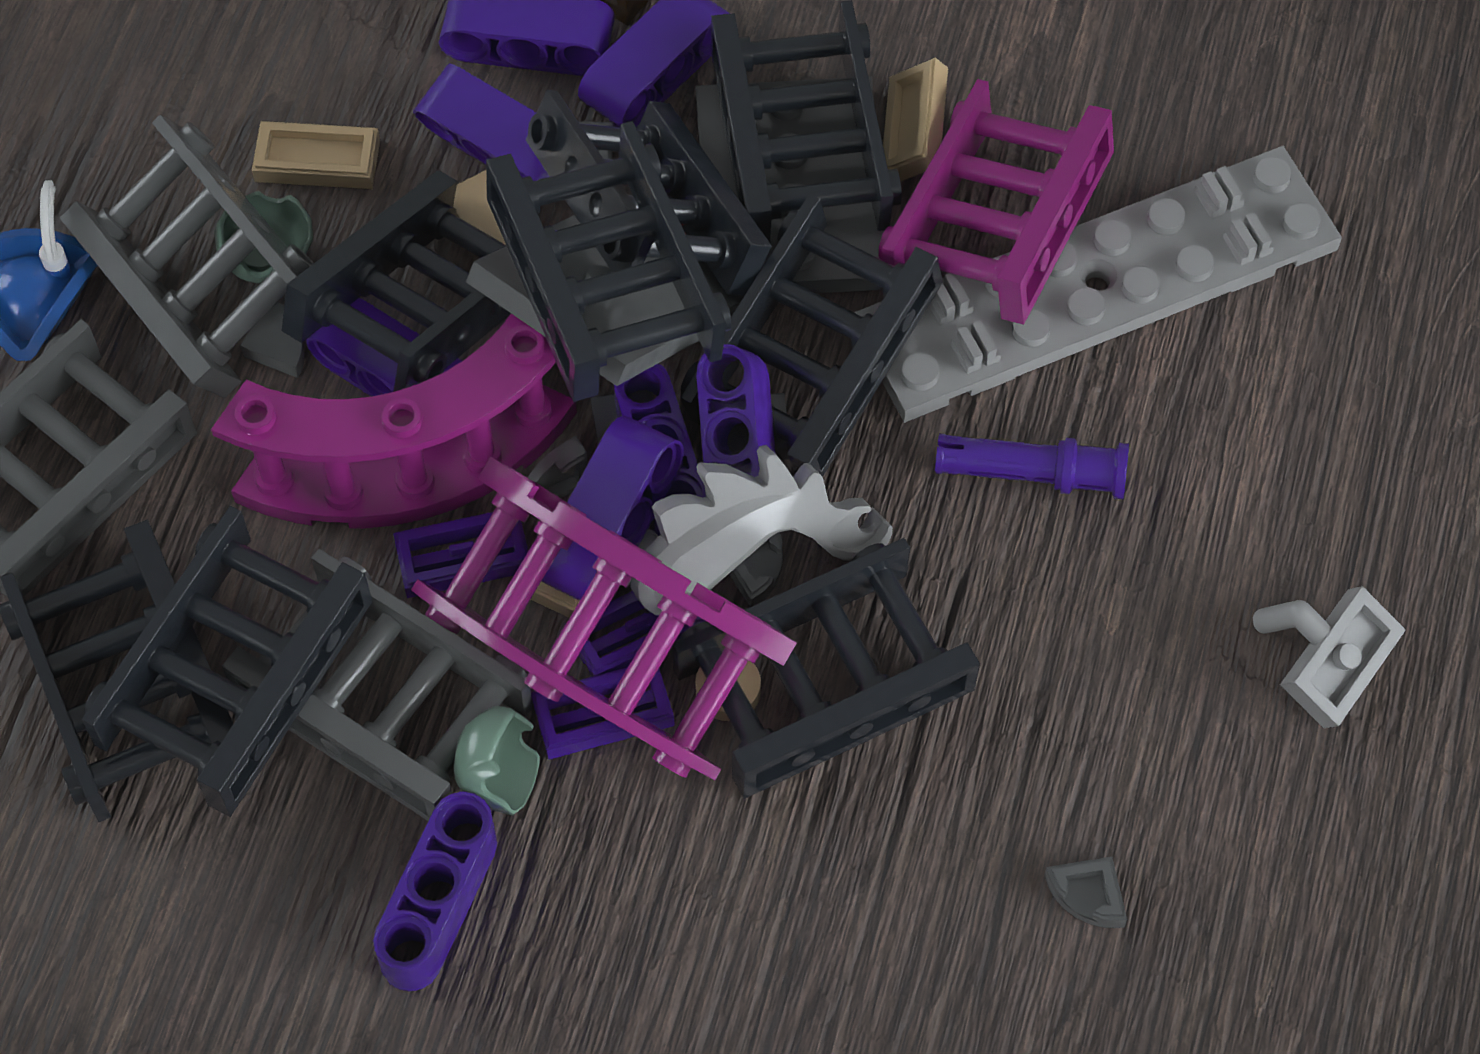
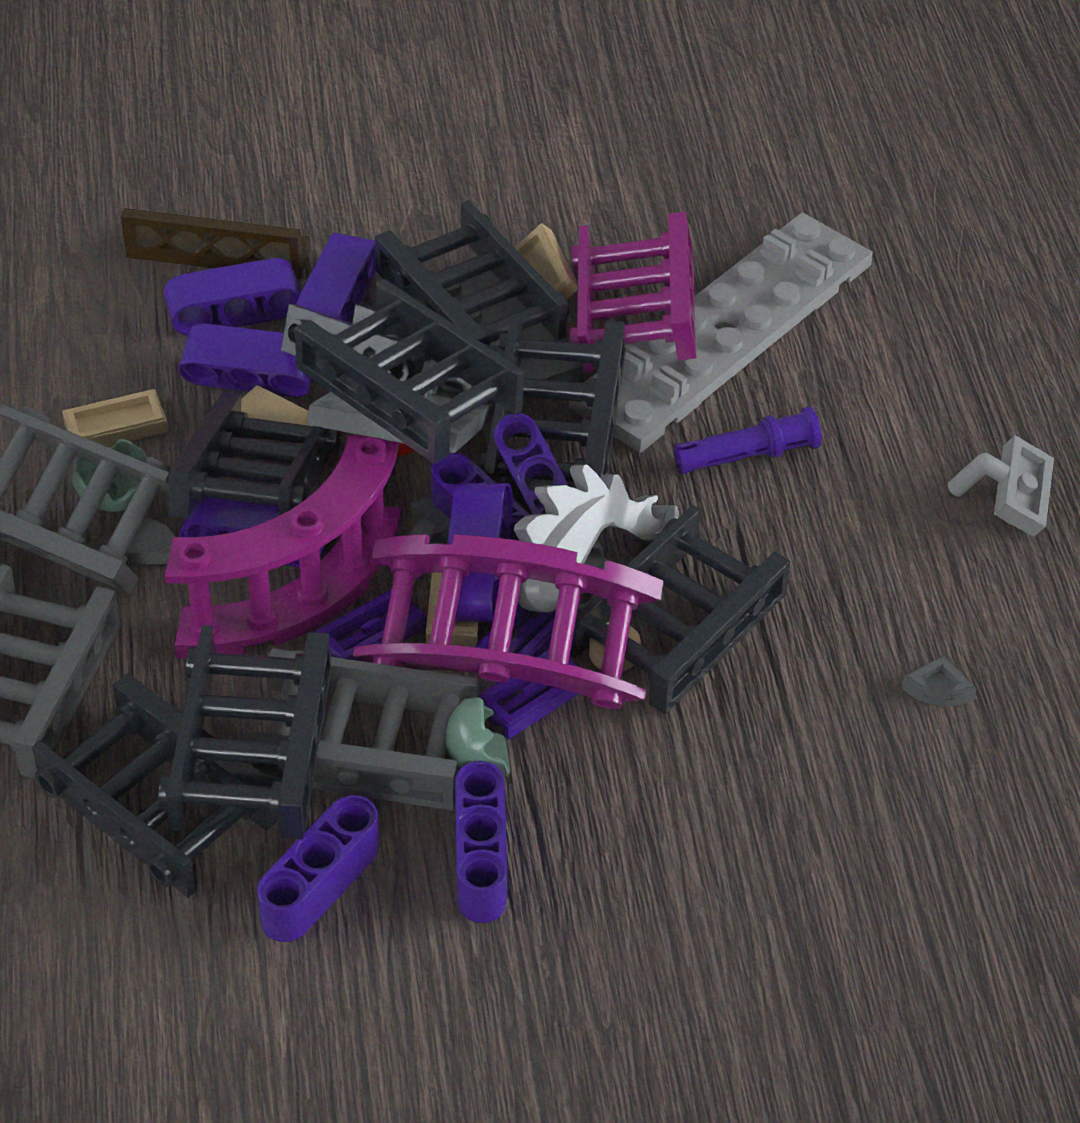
camera: 25 degrees left, 15 degrees down
none -> dark purple beam [257,795,379,942]

